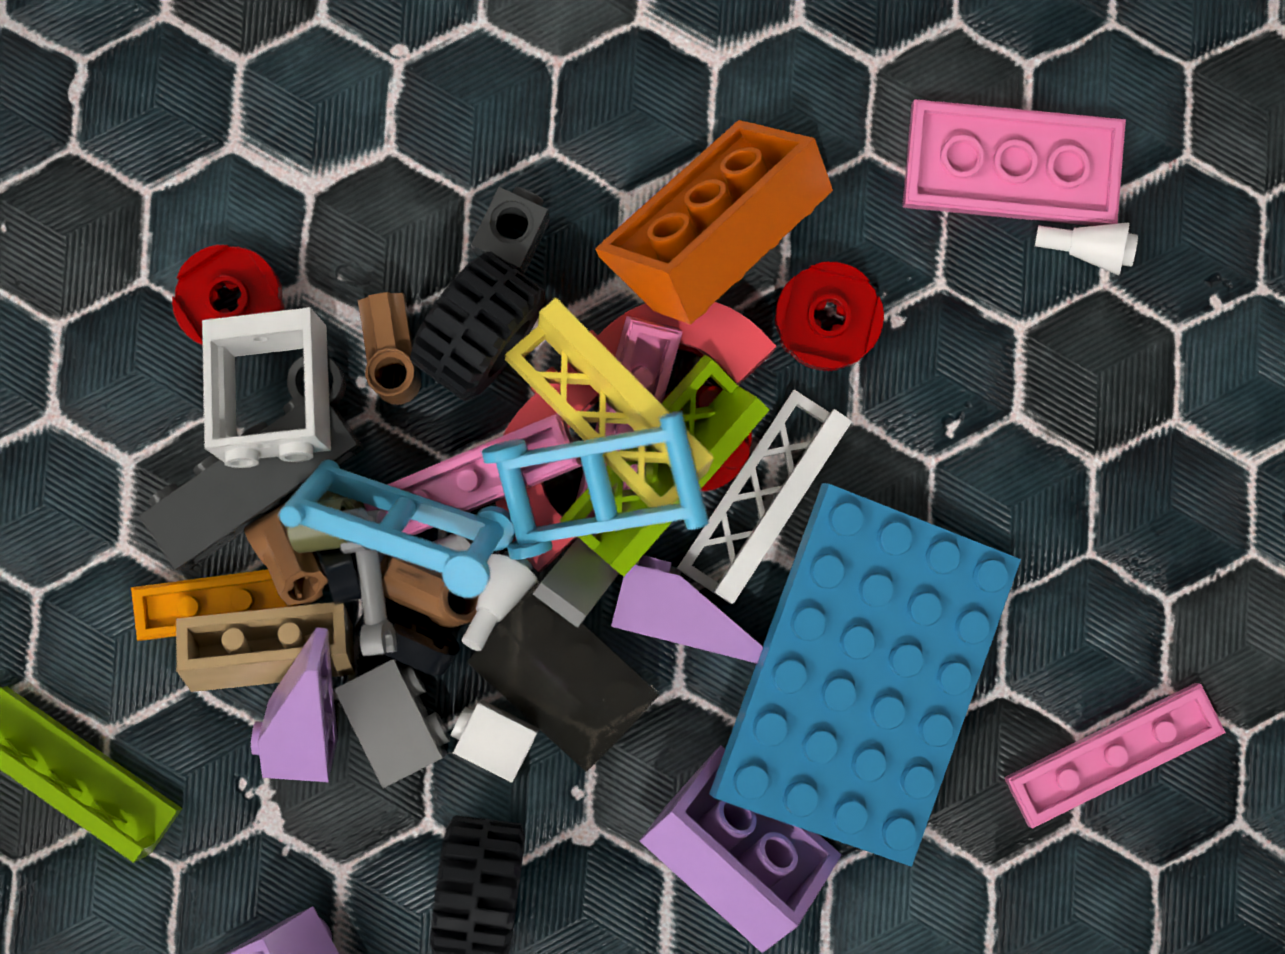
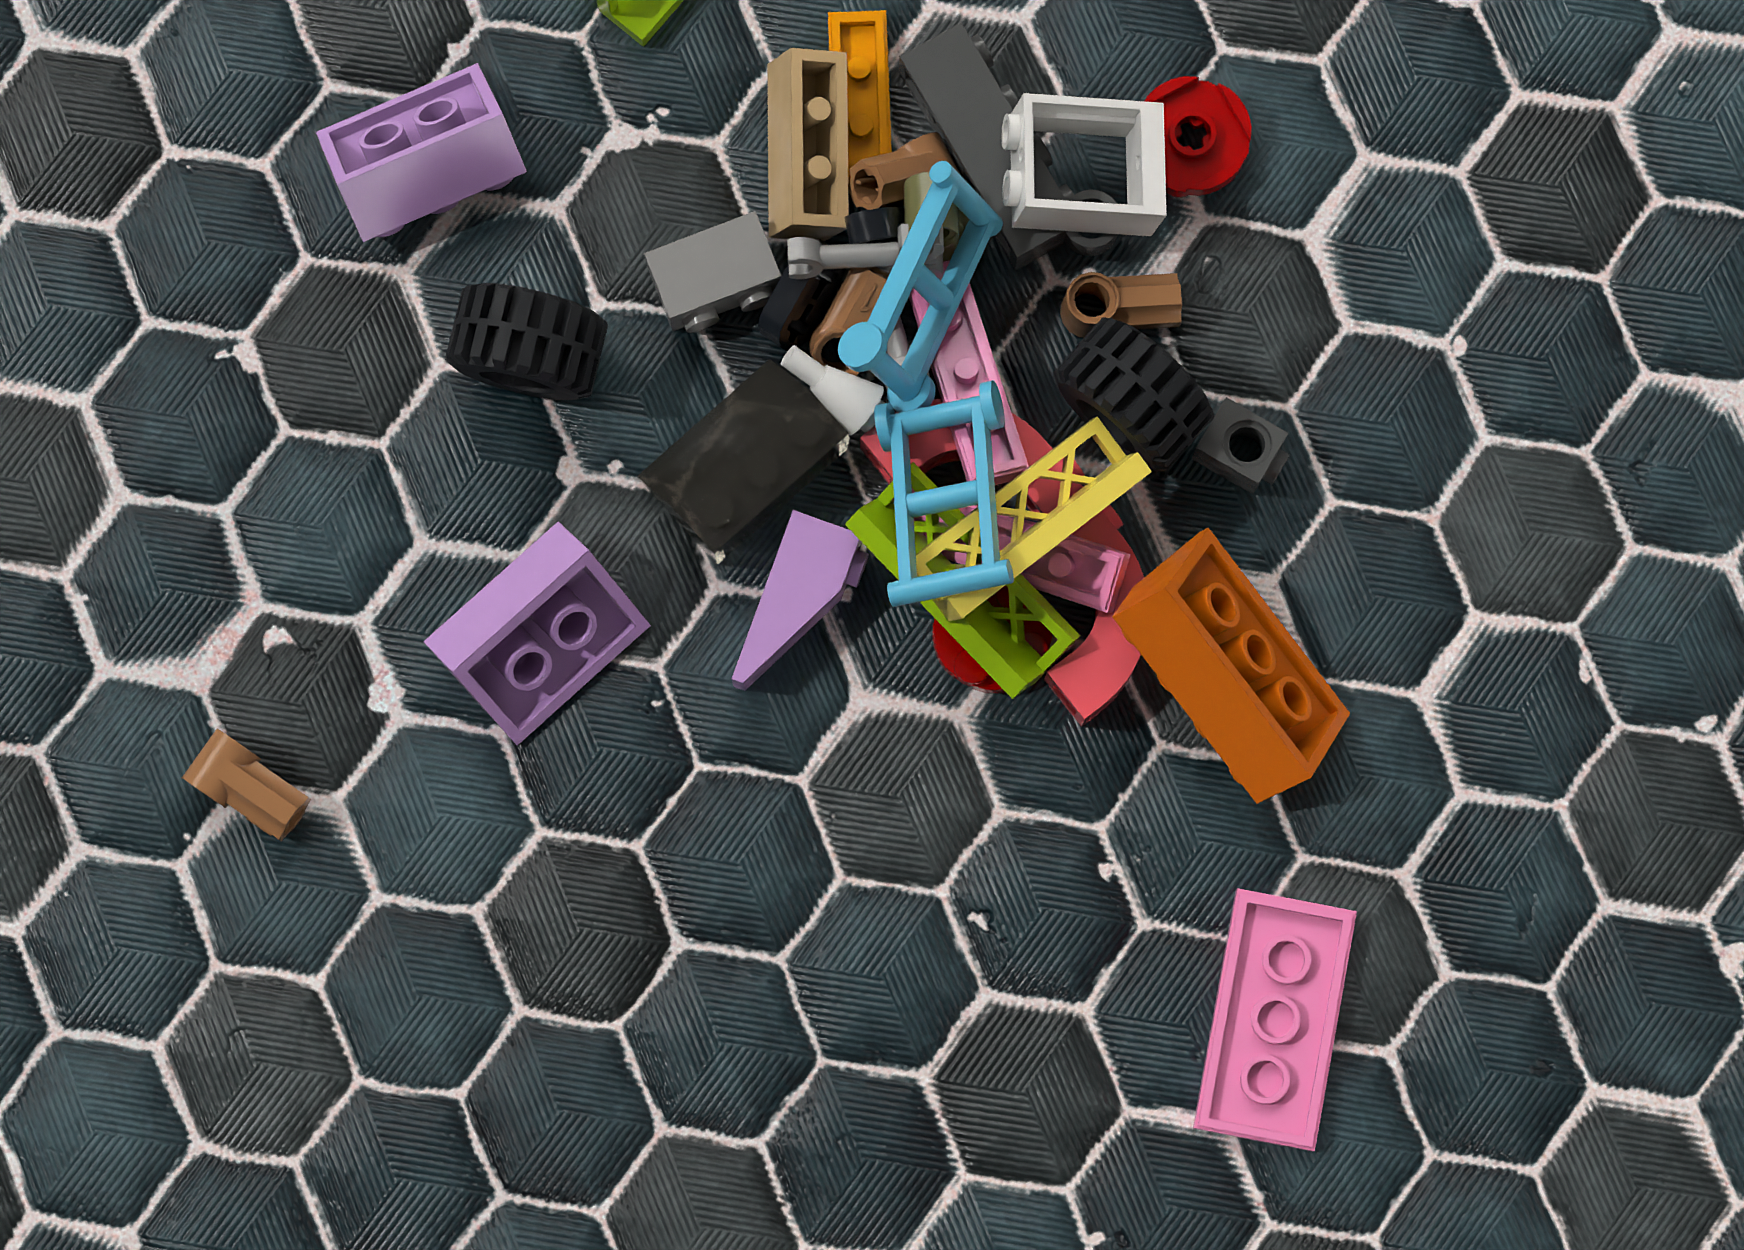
camera: 100 degrees right, 5 degrees down
lavender slope [251,628,338,782] -> none
white brick [451,700,540,783] -> none
light grey tile [533,533,619,628] -> none
white fence [677,390,852,604] -> none
dark azure plate [709,483,1021,867] -> none
red plate [775,262,884,371] -> none
bright pink tile [1004,683,1226,828] -> none
white cone [1035,222,1138,275] -> none

